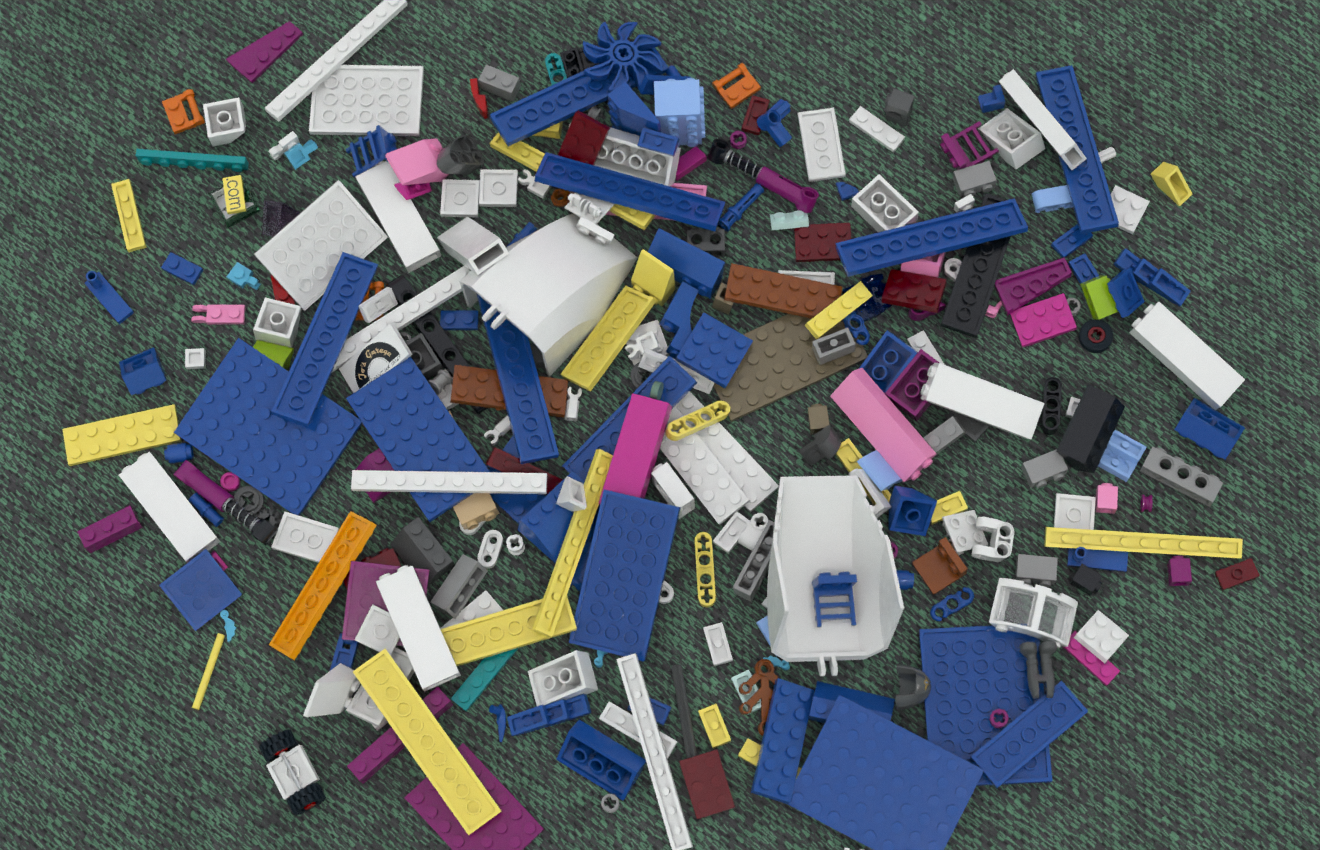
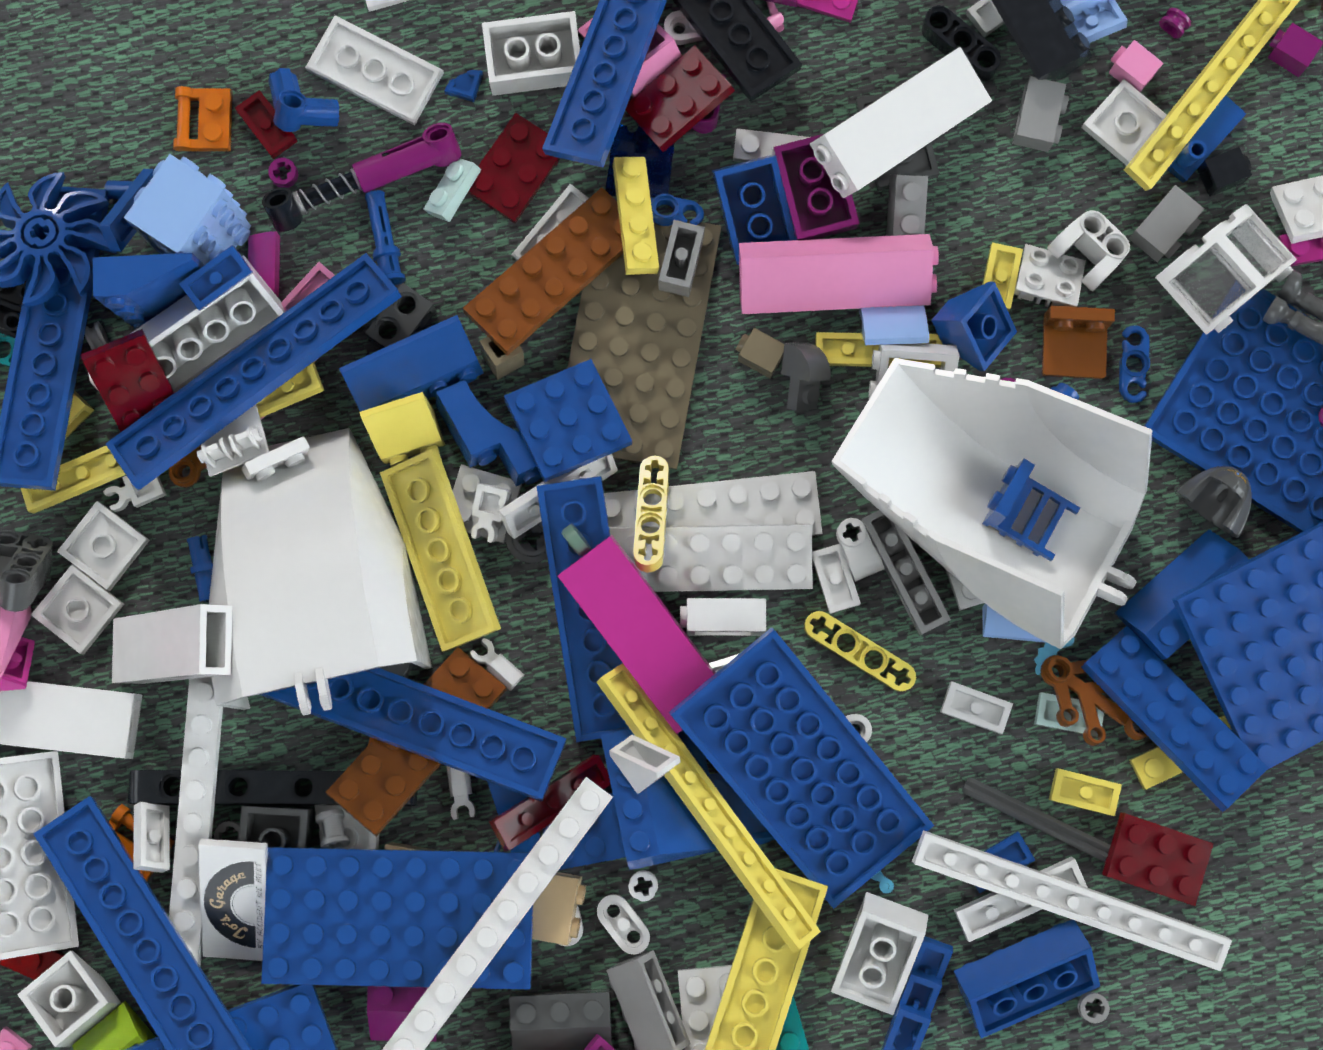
camera: 60 degrees left, 10 degrees up
blue plate [440,310,479,330] -> none

